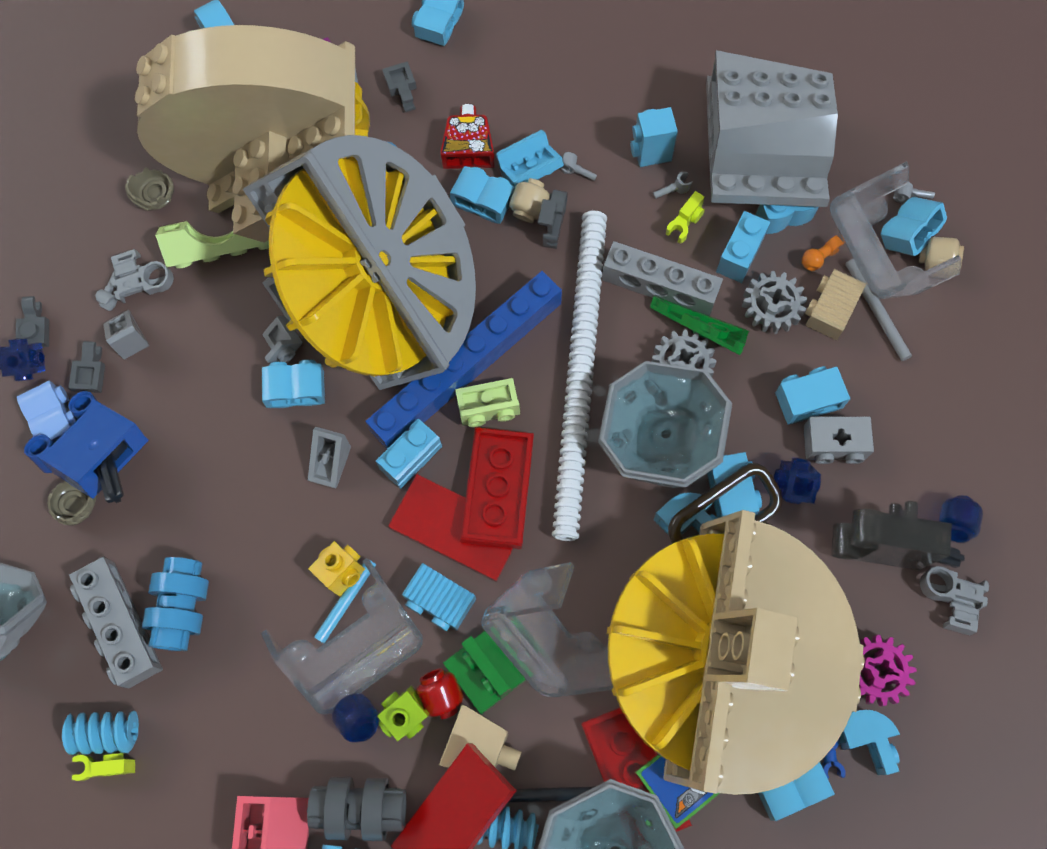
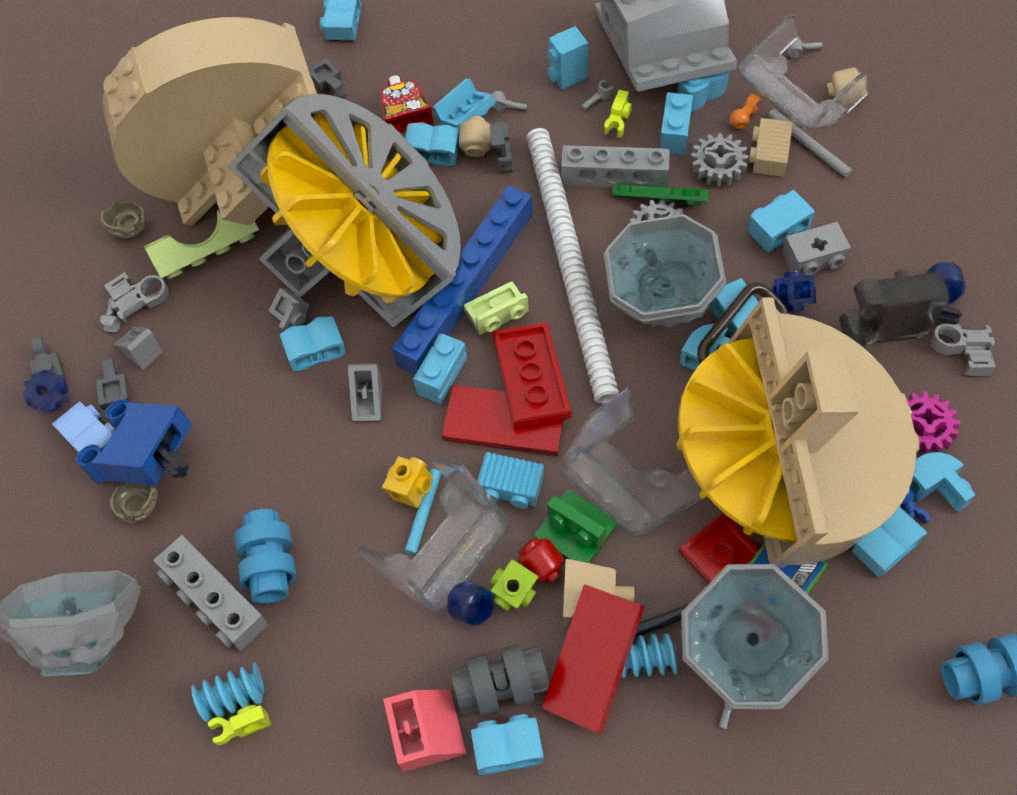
camera: 15 degrees left, 10 degrees down
medium azure brick [881,197,947,256] -> none

